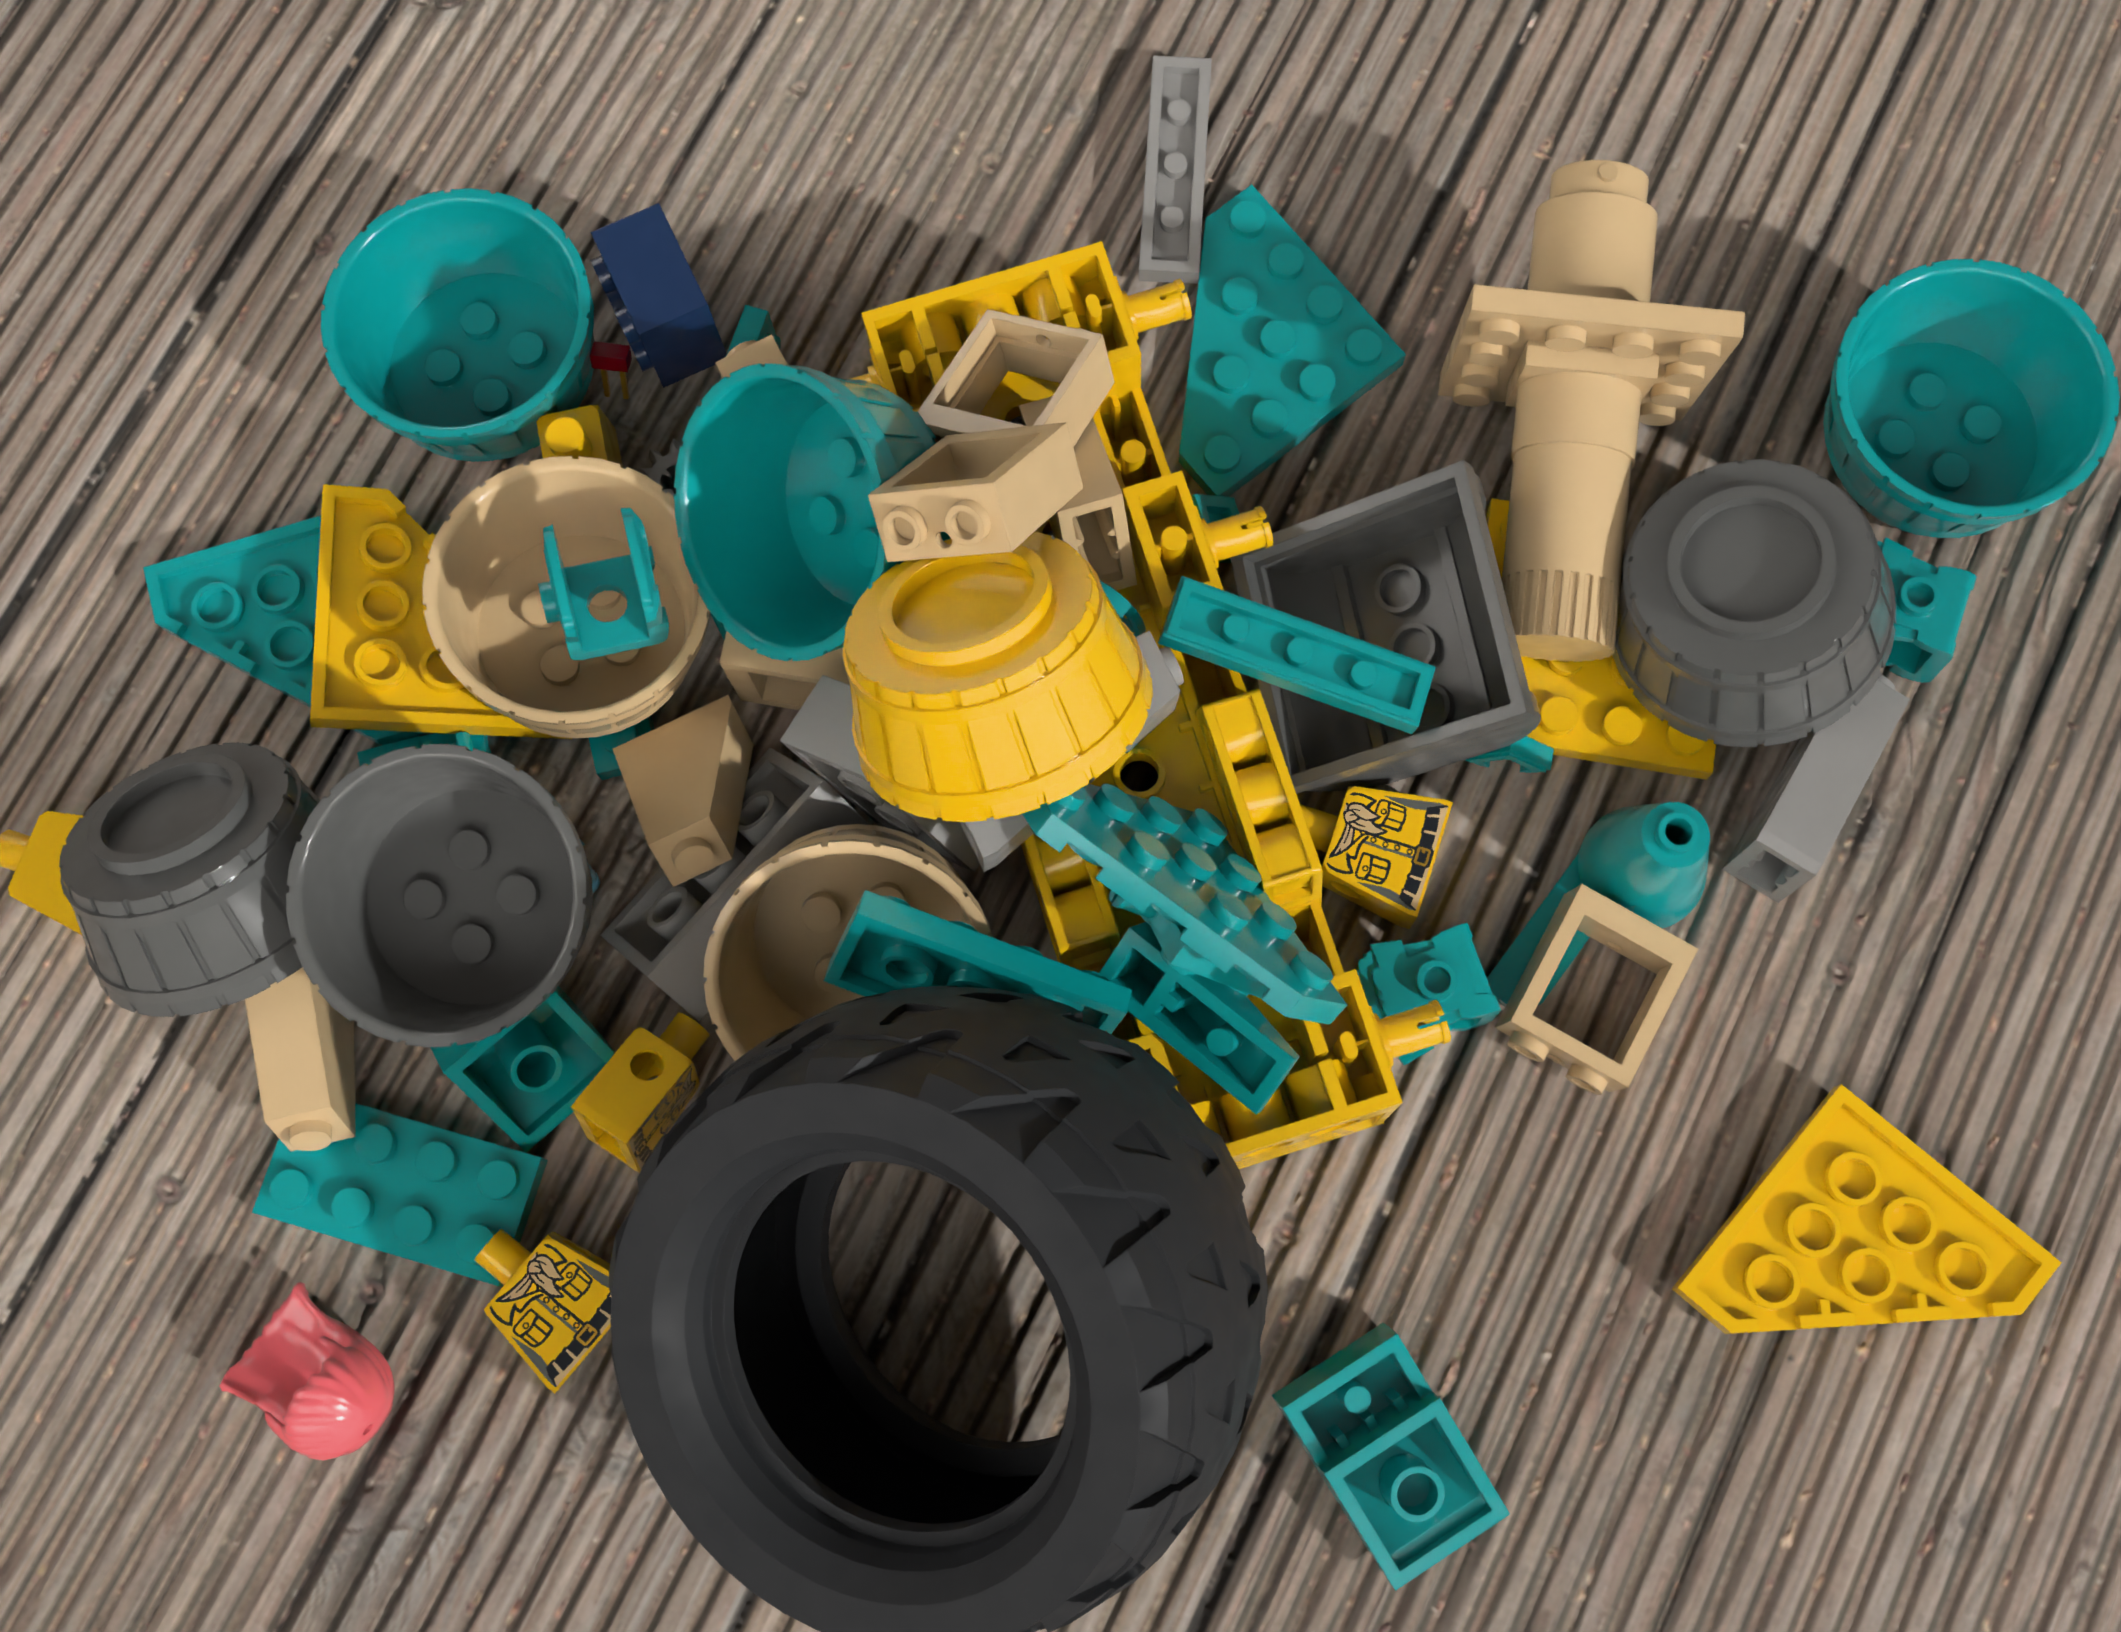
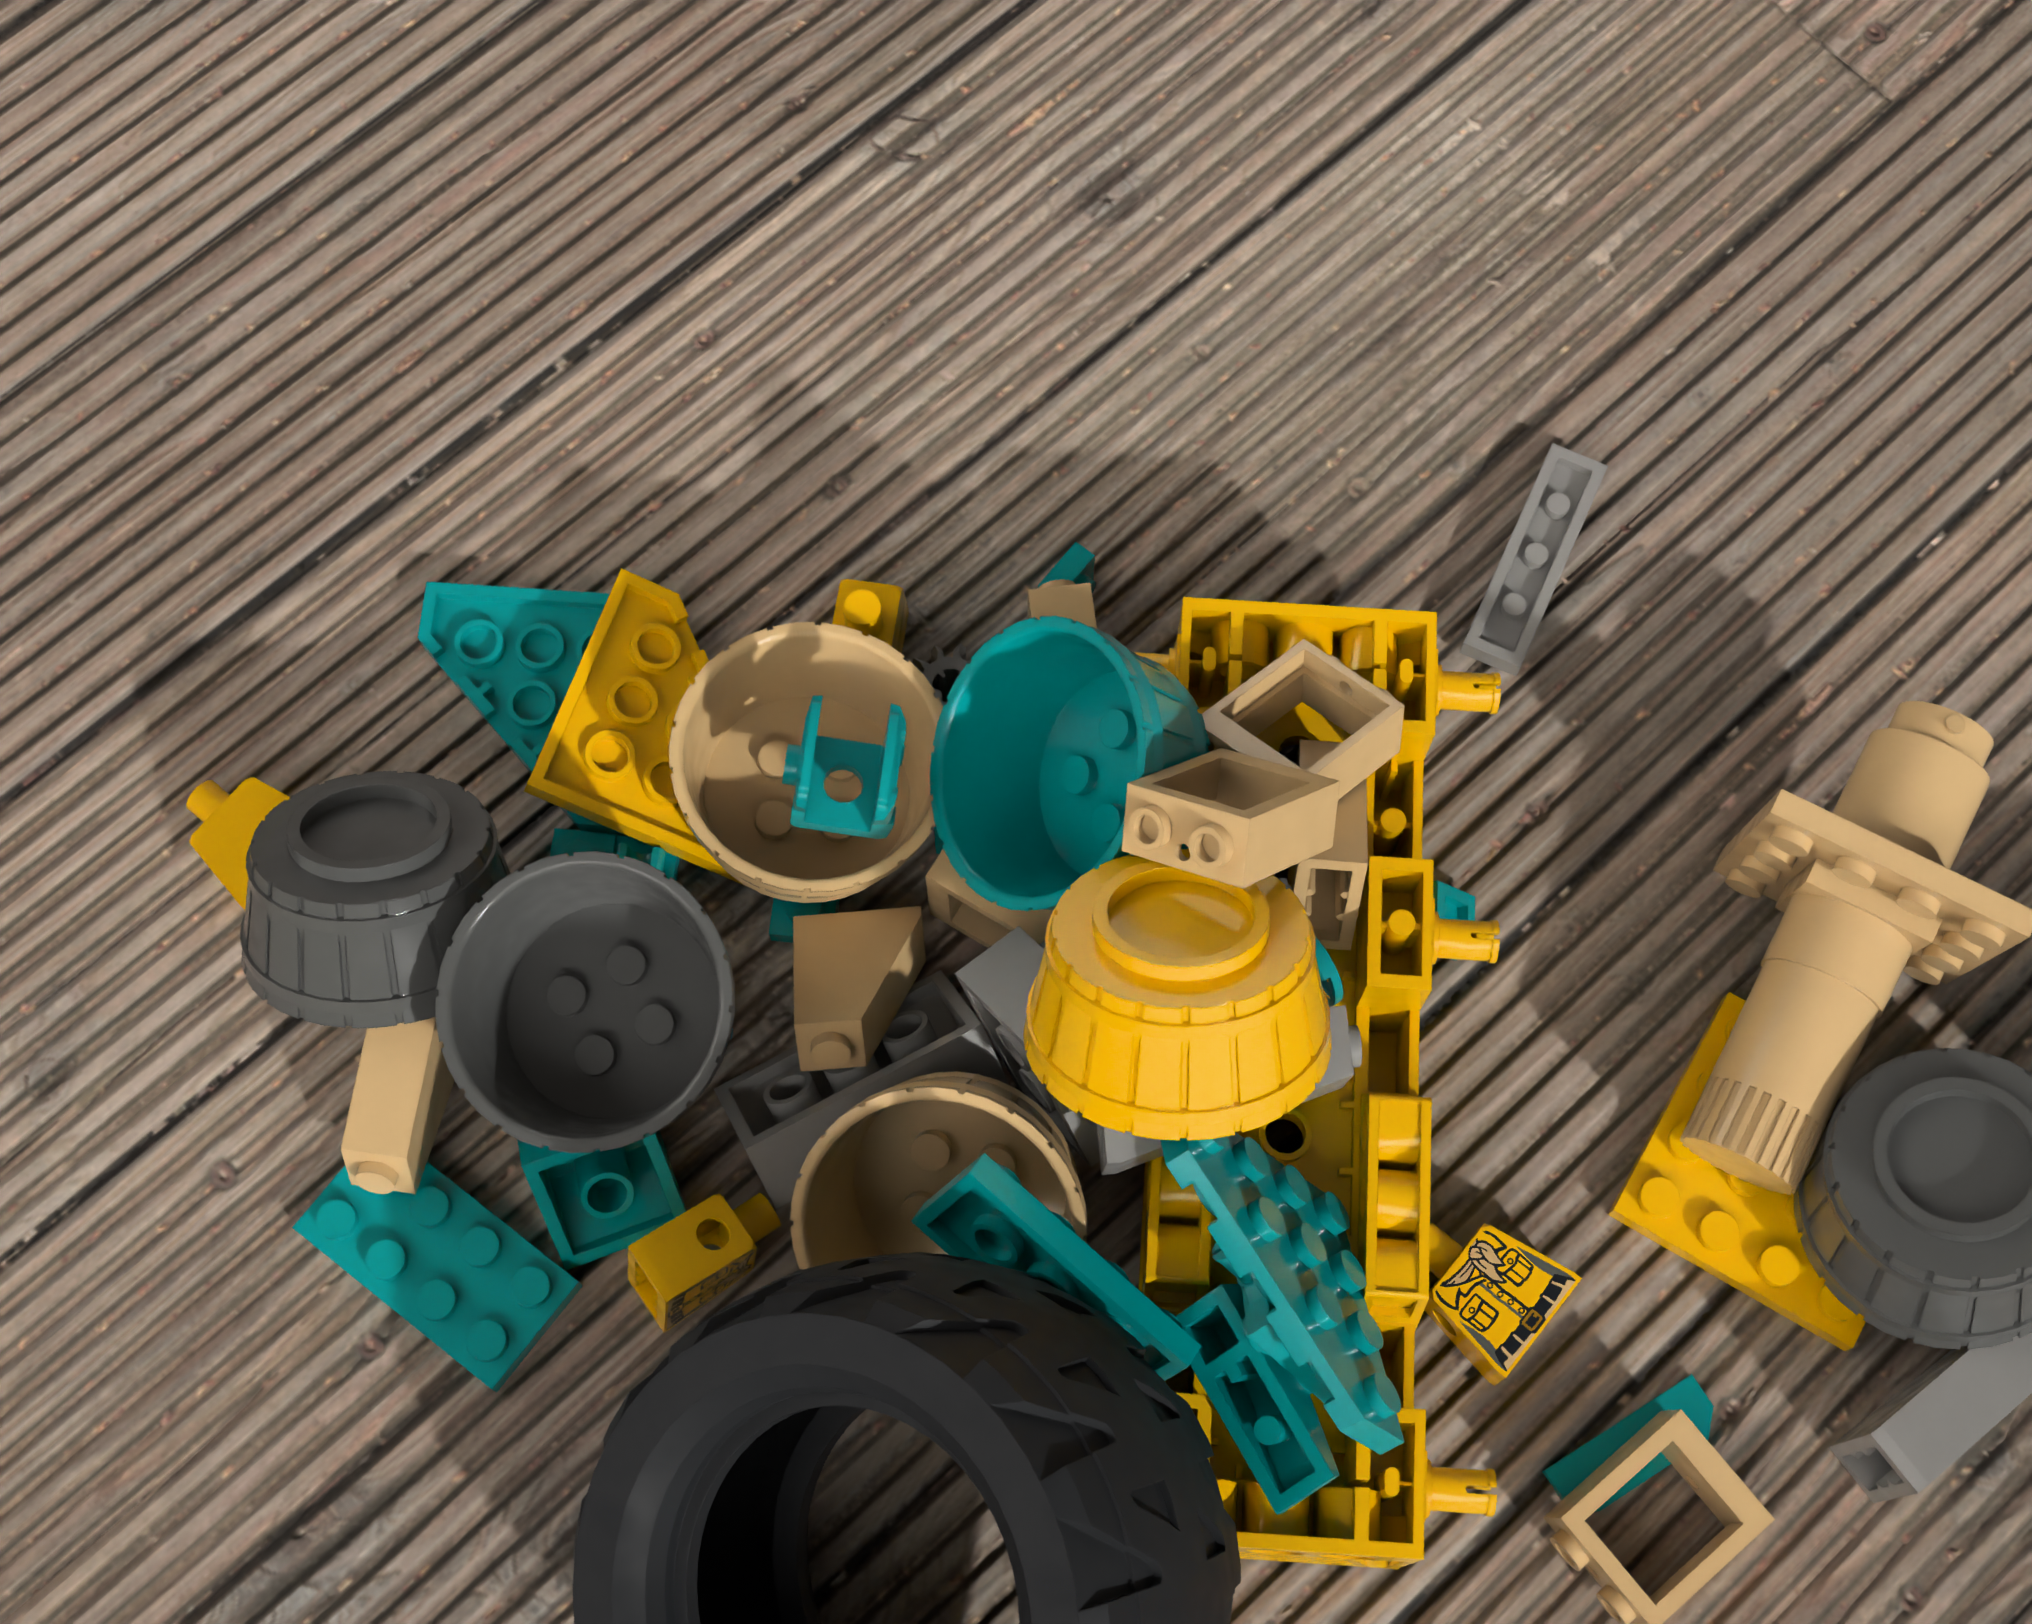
camera: 15 degrees right, 5 degrees down
coral piece [219,1282,395,1461] -> none
teal piece [321,188,595,462] -> none
torso [474,1228,612,1394] -> none
dark blue brick [590,203,727,388] -> none
dark red piece [590,341,632,399] -> none
teal tile [1158,576,1436,734] -> none
teal plate [1179,184,1406,497] -> none
dark grey container [1231,460,1541,794] -> none
teal piece [1357,923,1501,1065] -> none
teal tile [1465,736,1554,773] -> none
teal cone [1577,802,1710,929] -> none

